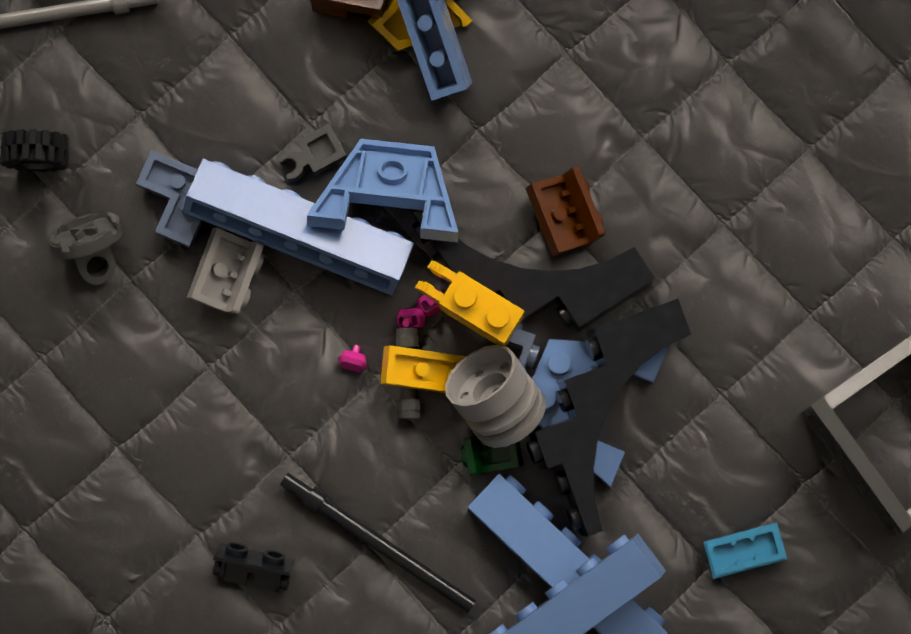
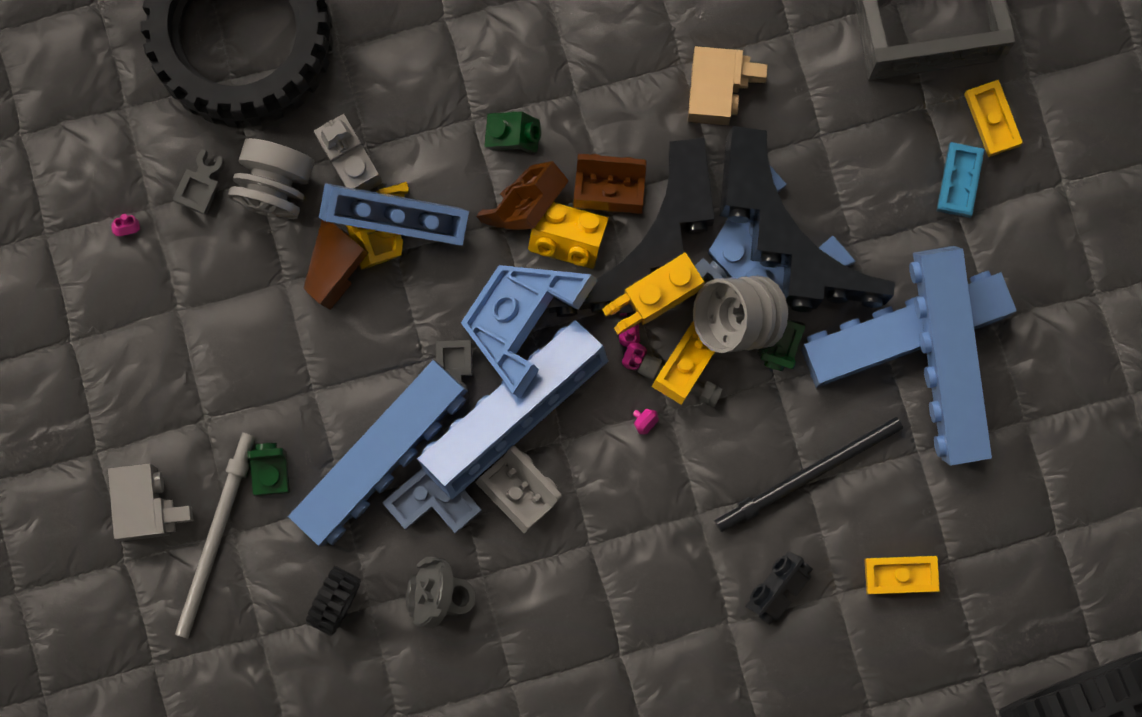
camera: 65 degrees left, 0 degrees up
none -> dark green bracket [247,443,290,496]
none -> medium blue brick [288,360,468,546]
none -> reddish brown slope [476,161,569,230]
none -> dark green bracket [484,111,541,153]
none -> yellow bracket [528,202,609,269]
none -> tan hinge [688,46,768,125]
none -> yellow plate [964,79,1023,157]

